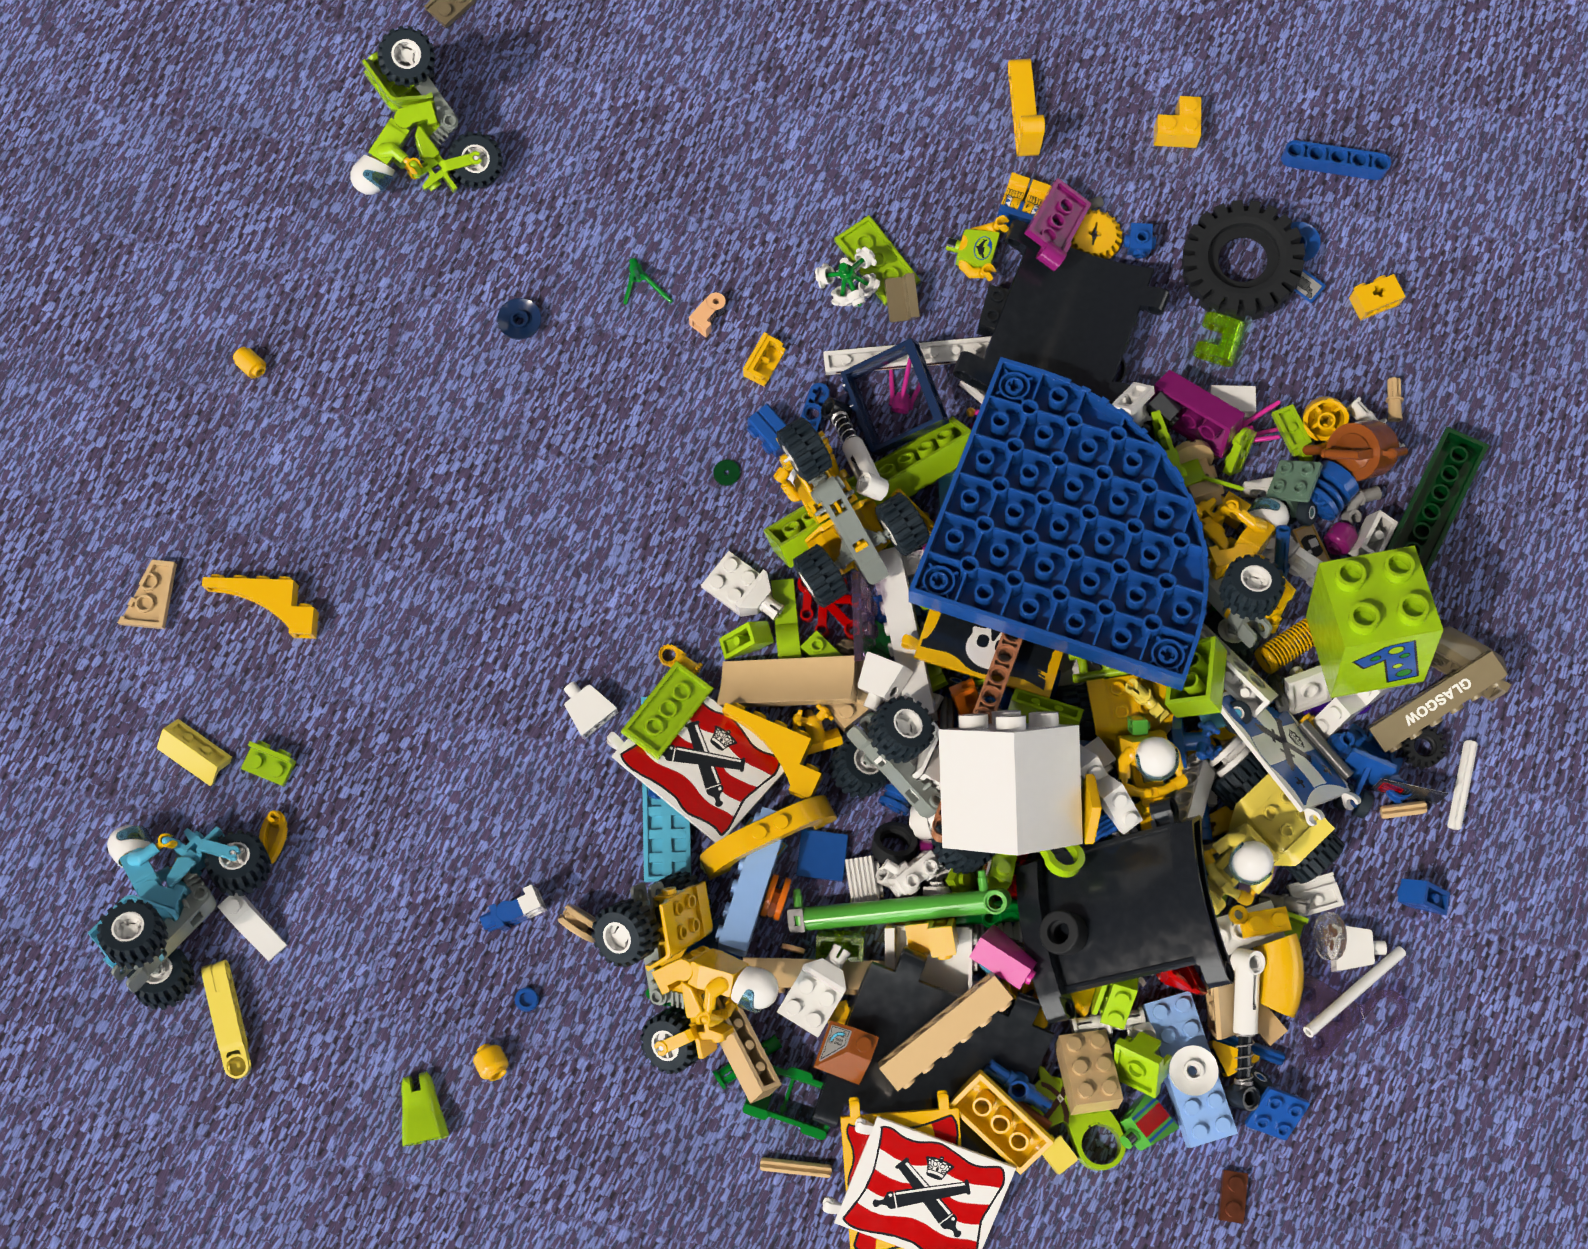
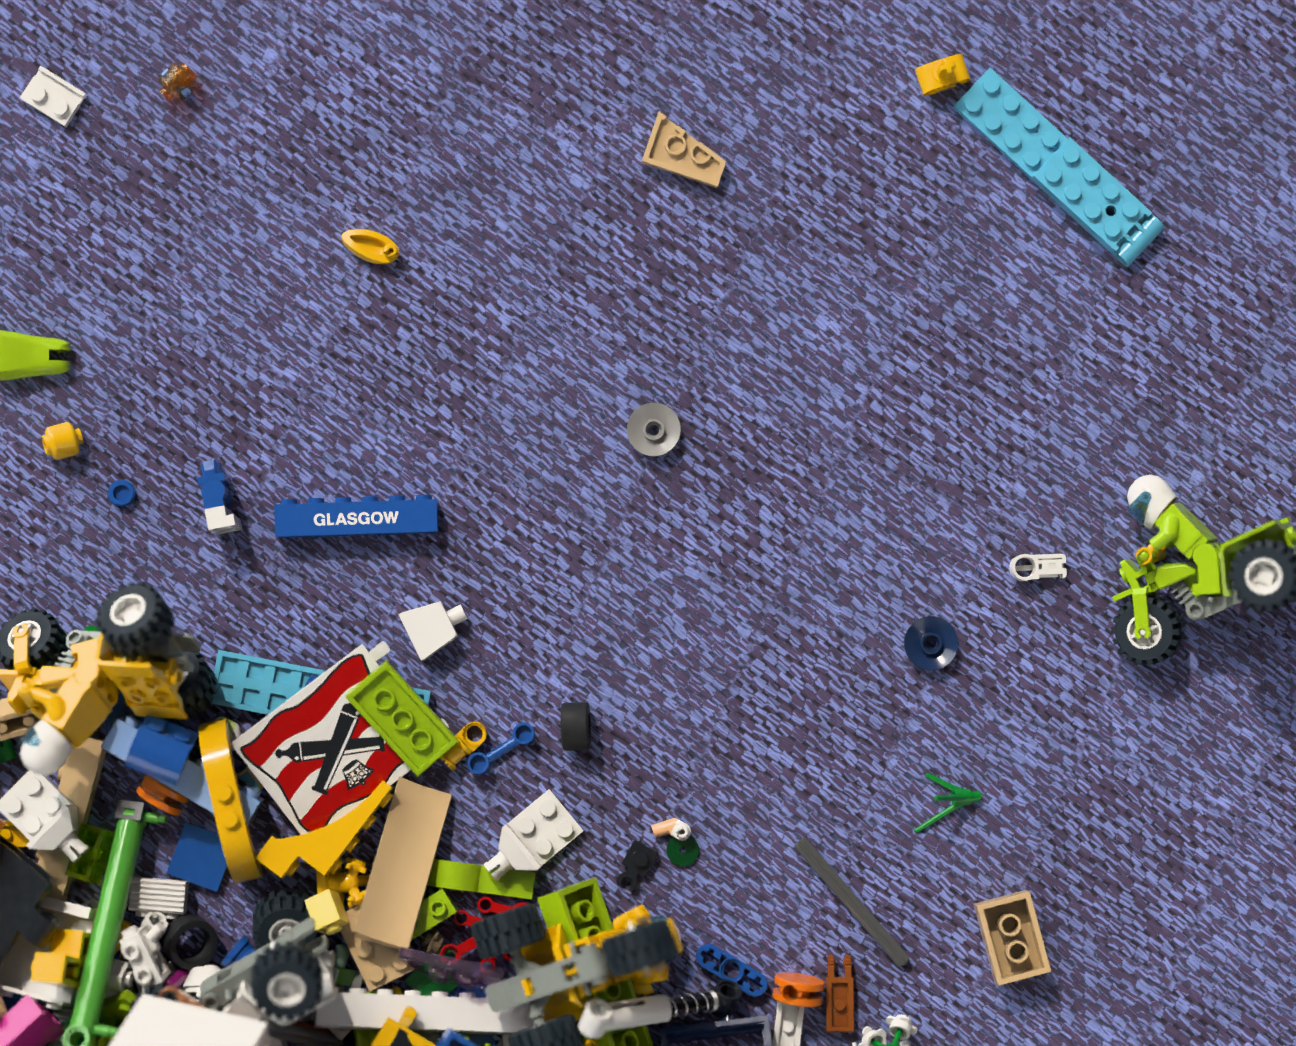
camera: 100 degrees right, 10 degrees up
piece [88,825,271,1010] -> none
light yellow panel [157,719,232,786] -> none
light yellow piece [201,960,251,1079] -> none
yellow arch [202,574,319,639] -> none
white slope [217,893,287,961] -> none
yellow brick [233,347,266,379] -> none
lime bracket [241,740,296,787] -> none
tan head [558,903,596,943] -> none
light nougat leg [689,292,726,337] -> none
lime slope [719,621,774,660] -> none
yellow hinge [743,332,786,387] -> none
blue brick [747,404,787,458] -> none
light nougat piece [781,943,805,954] -> none
white torso [858,651,914,711] -> none
none -> white plate [20,66,87,127]
none -> blue brick [124,715,199,786]
none -> clear orange head [158,62,198,102]
none -> blue brick [274,495,439,538]
none -> light yellow brick [304,889,349,935]
none -> blue bar [467,722,535,775]
none -> black tyre [560,702,591,751]
none -> black plate [617,840,658,891]
none -> light grey dish [627,403,681,456]
none -> arm [651,818,691,840]
none -> orange head [772,972,825,1007]
none -> dark grey axle [795,838,910,967]
none -> dark orange hinge [825,955,854,1032]
none -> yellow beam [915,54,971,96]
none -> medium azure hinge [953,68,1165,267]
none -> tan brick [973,890,1051,986]
none -> white piece [1009,554,1067,581]

